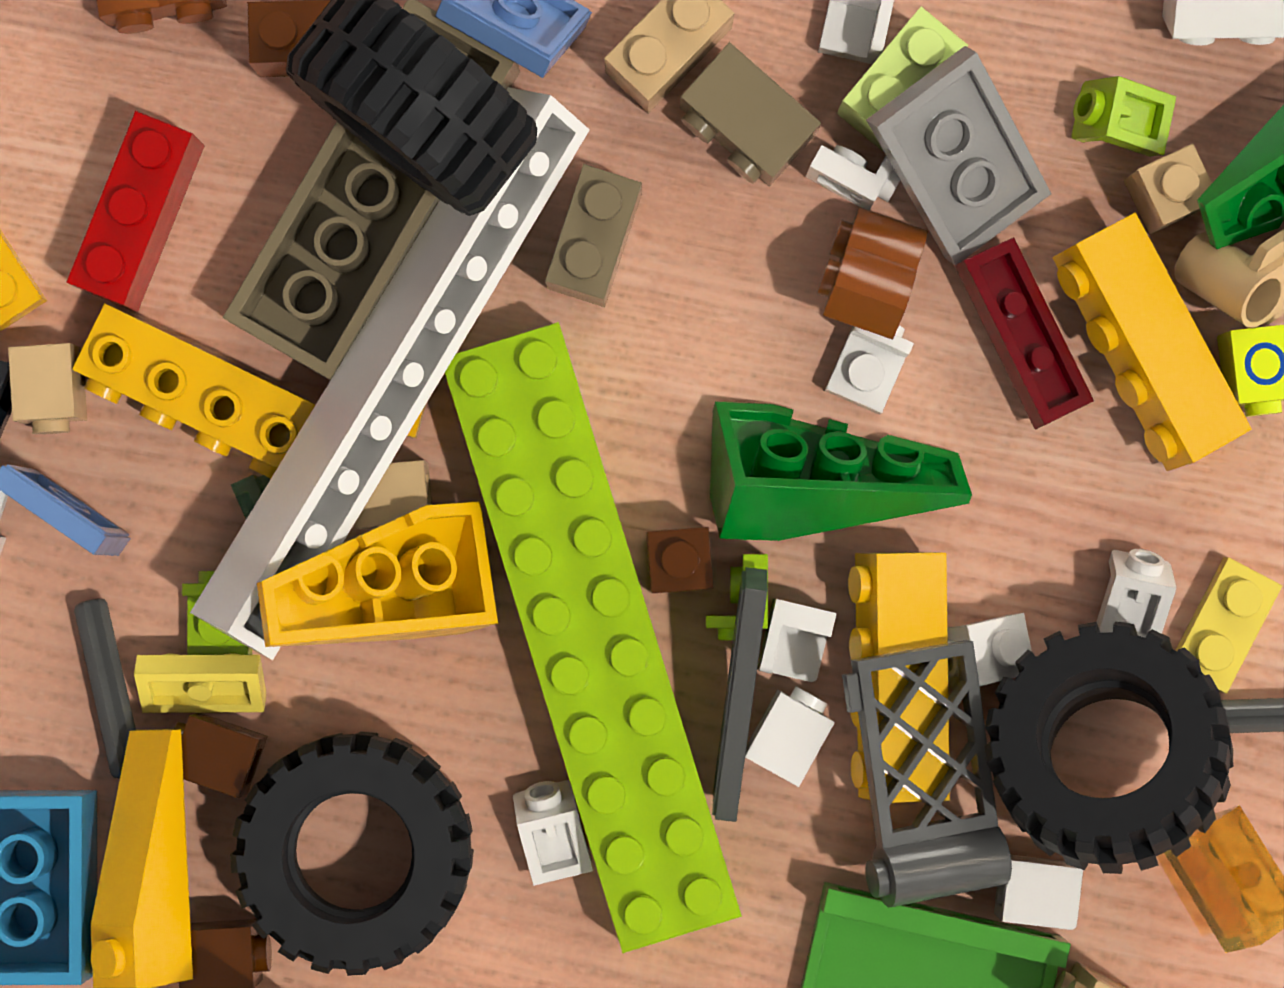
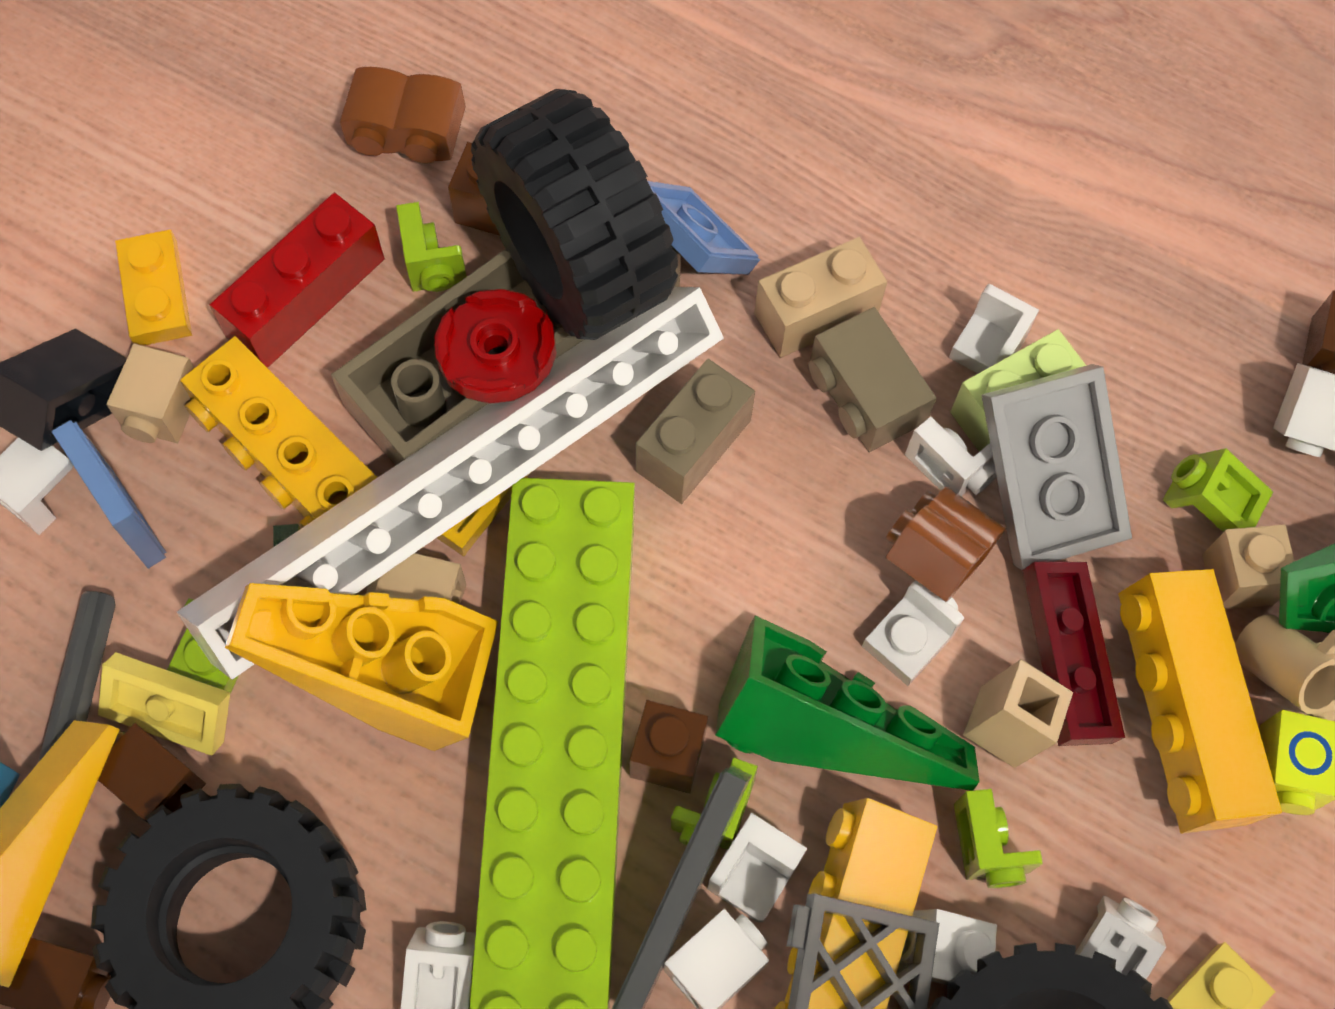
camera: 20 degrees right, 20 degrees down
none -> lime bracket [396,202,467,292]
none -> red plate [435,289,557,404]
none -> lime bracket [954,789,1043,888]
none -> tan brick [963,659,1073,768]

